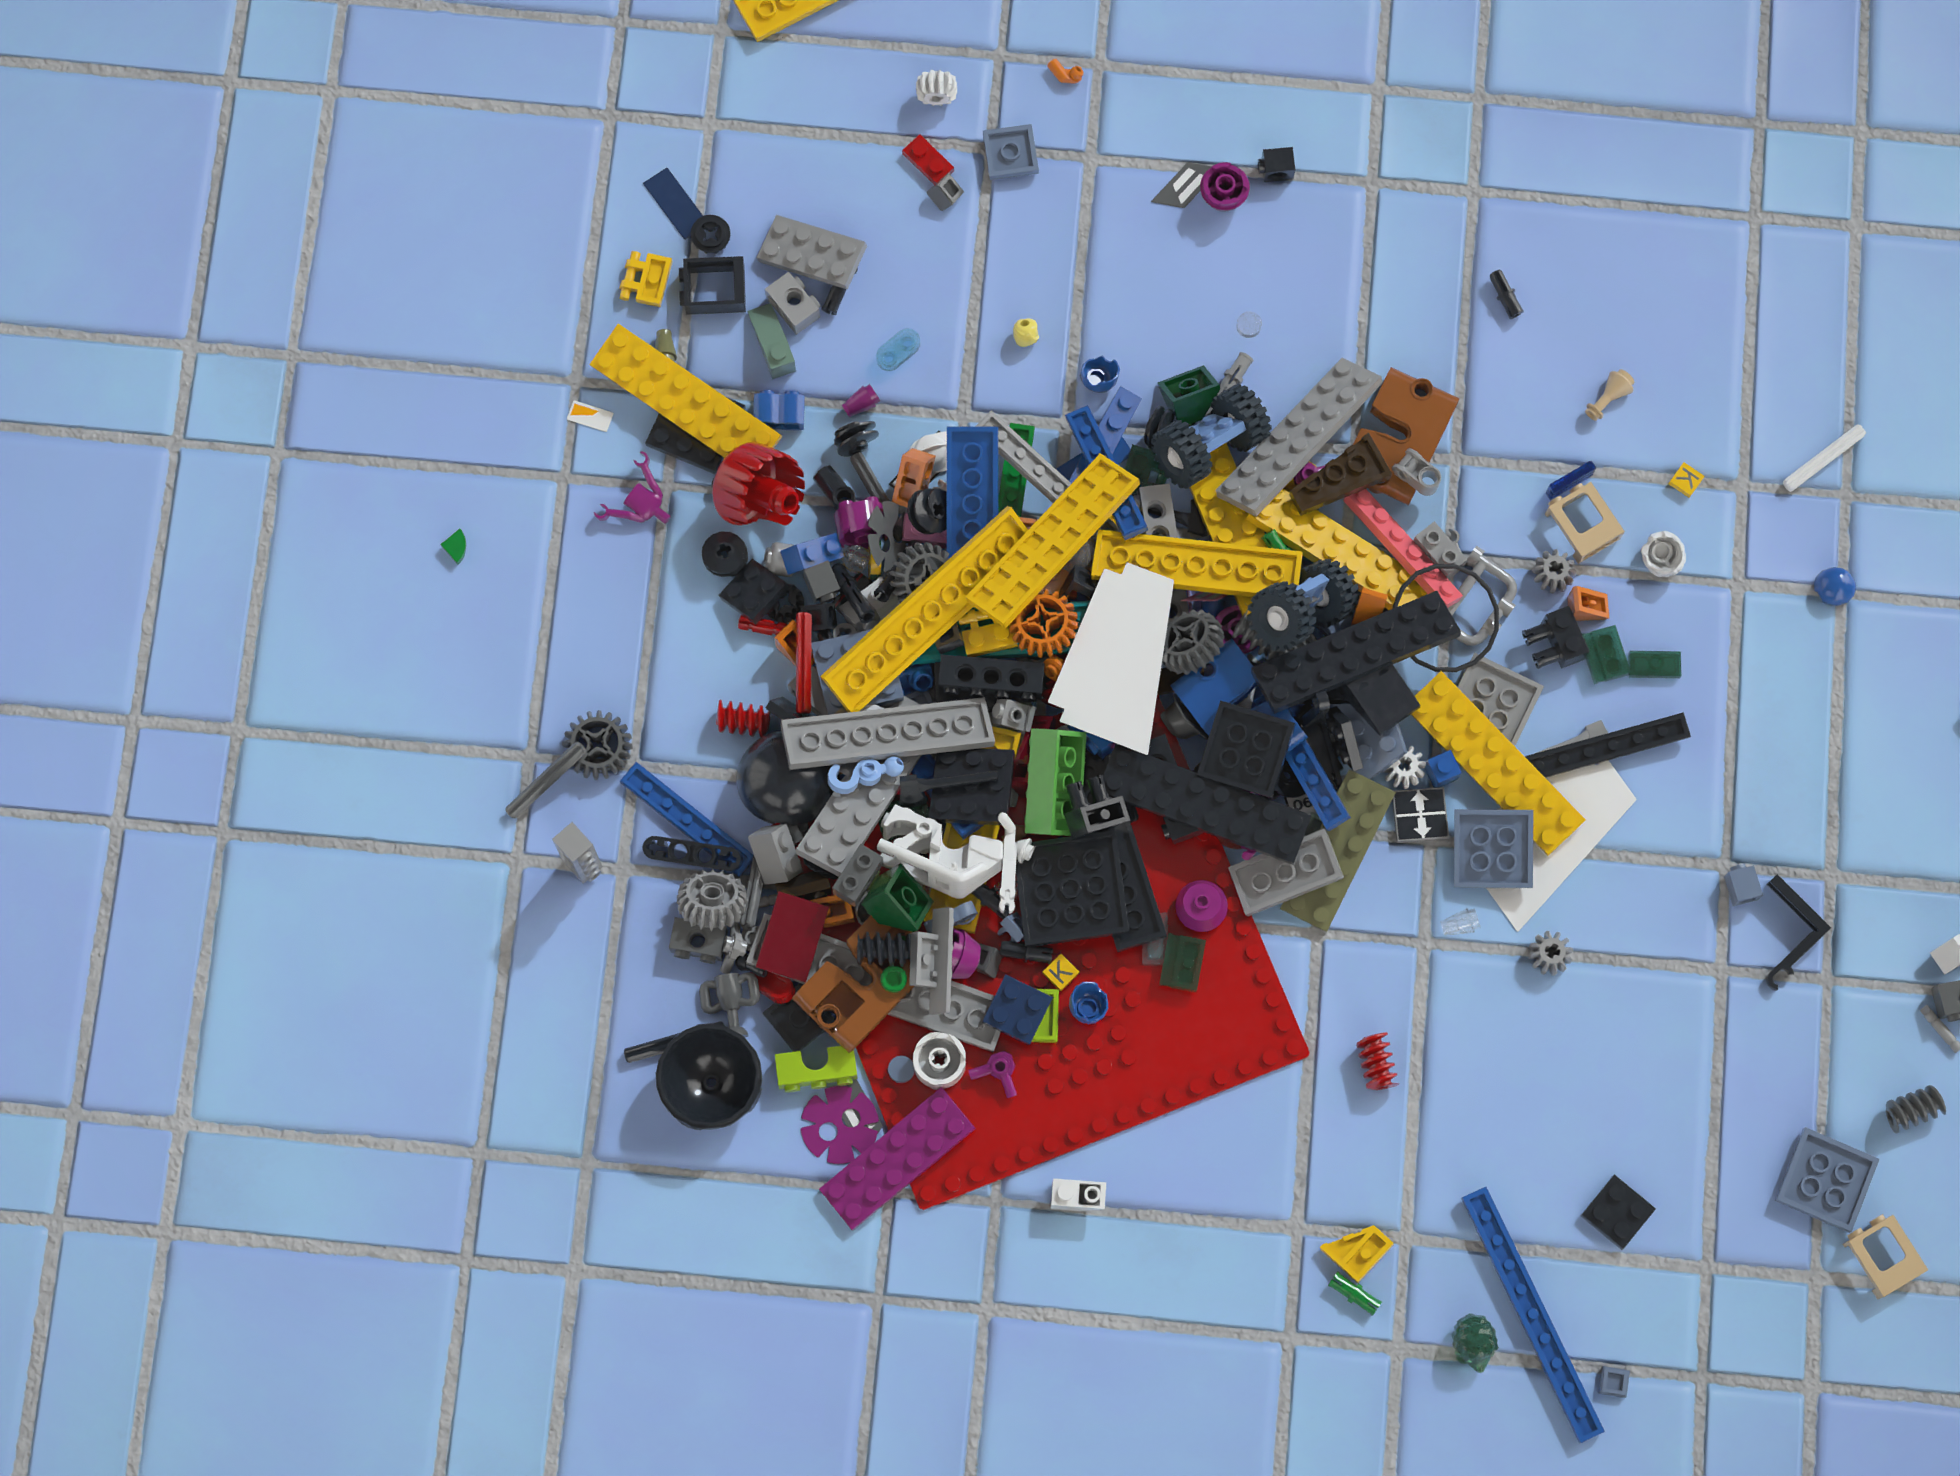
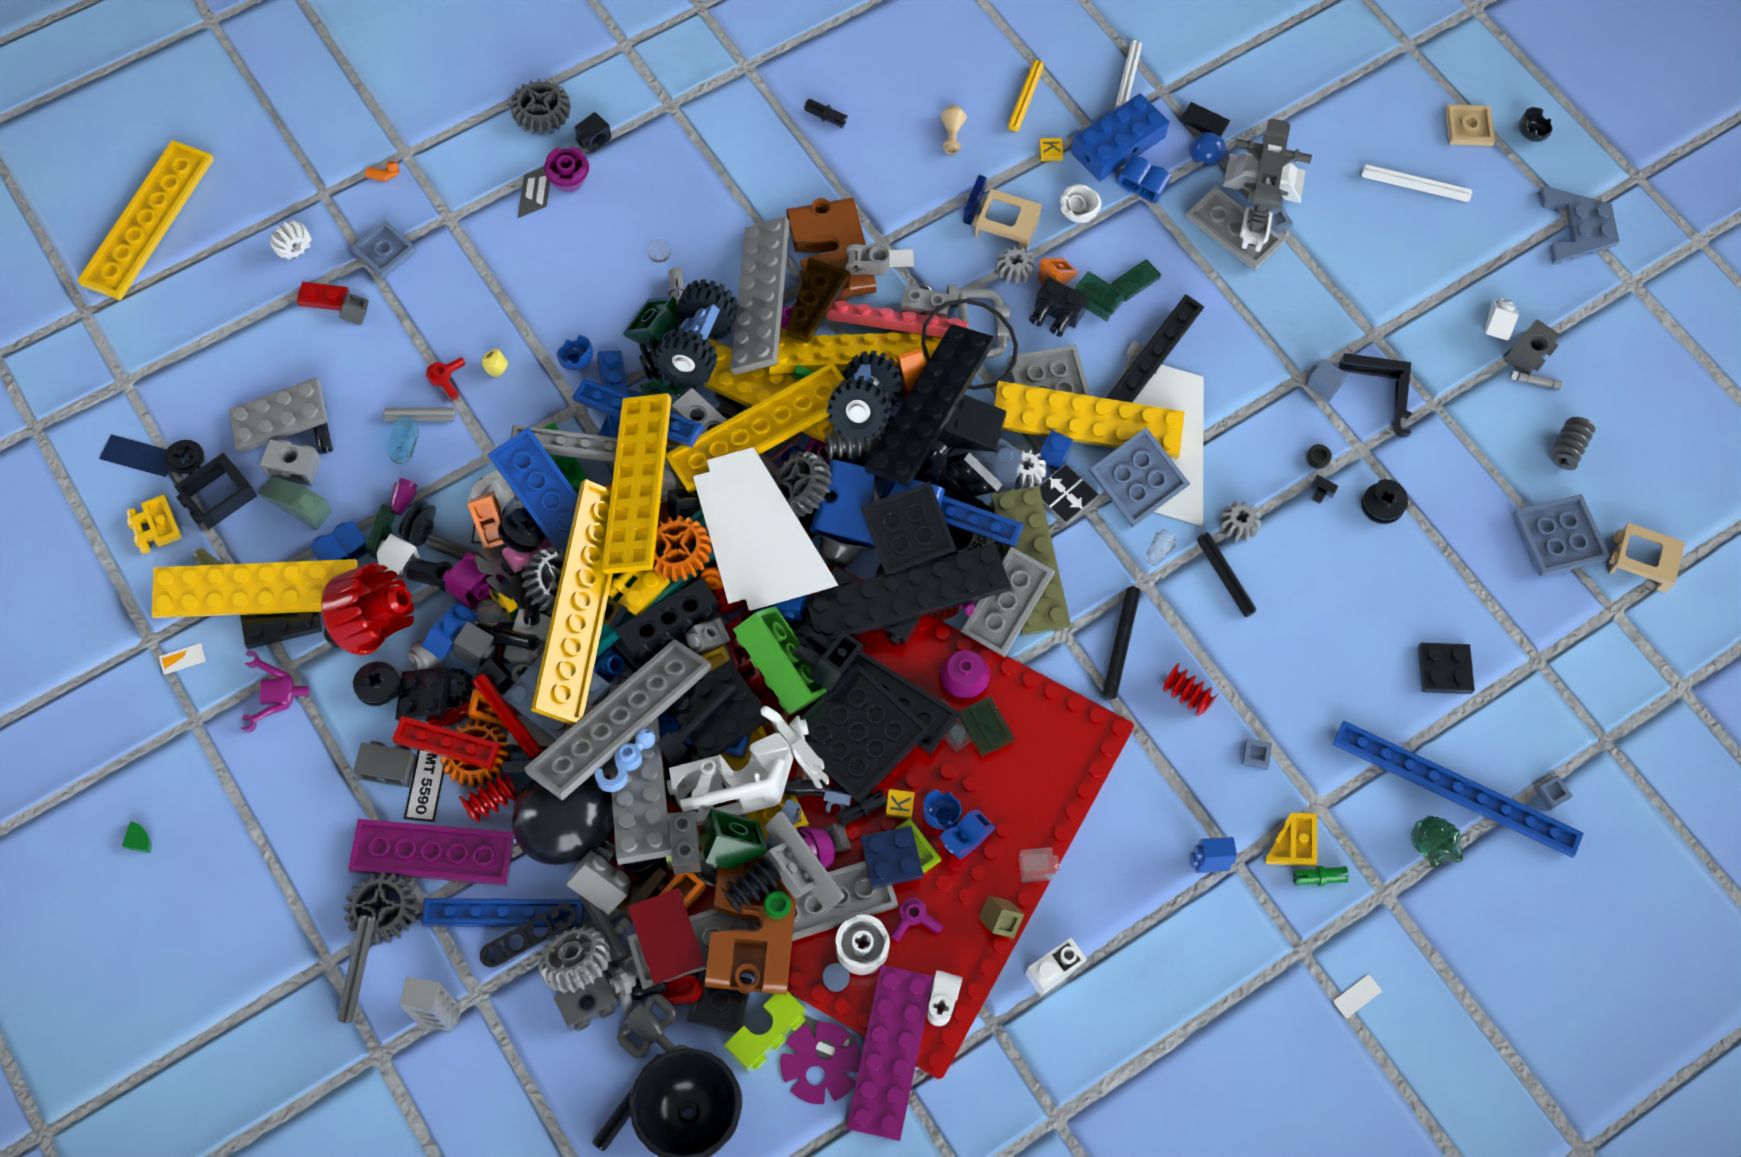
camera: 40 degrees left, 10 degrees down
none -> magenta plate [348,819,515,886]
none -> dark grey brick [353,741,416,788]
none -> clear green plate [365,504,395,559]
none -> white slope [376,534,420,581]
none -> light grey axle [384,407,456,422]
none -> red plate [392,716,501,770]
none -> white sticker [404,750,445,822]
none -> red piece [425,357,465,400]
none -> orange gear [440,719,511,789]
none -> dark grey gear [510,78,571,135]
none -> white sticker [889,249,914,268]
none -> white piece [927,970,963,1026]
none -> blue brick [939,809,996,860]
none -> olive panel [979,895,1024,938]
none -> yellow axle [1008,60,1044,132]
none -> clear brick [1018,847,1059,883]
none -> blue brick [1071,93,1170,182]
none -> black axle [1102,586,1141,700]
none -> blue brick [1117,155,1171,203]
none -> black tile [1180,102,1230,137]
none -> light grey plate [1185,186,1285,271]
none -> blue brick [1190,837,1237,873]
none -> black axle [1197,532,1257,617]
none -> piece [1223,119,1312,252]
none -> sand blue tile [1242,738,1272,770]
none -> sand blue tile [1268,206,1293,233]
none -> pearl dark grey tile [1306,444,1332,469]
none -> black tile [1311,474,1339,504]
none -> white sticker [1333,975,1382,1018]
none -> black piece [1361,479,1408,524]

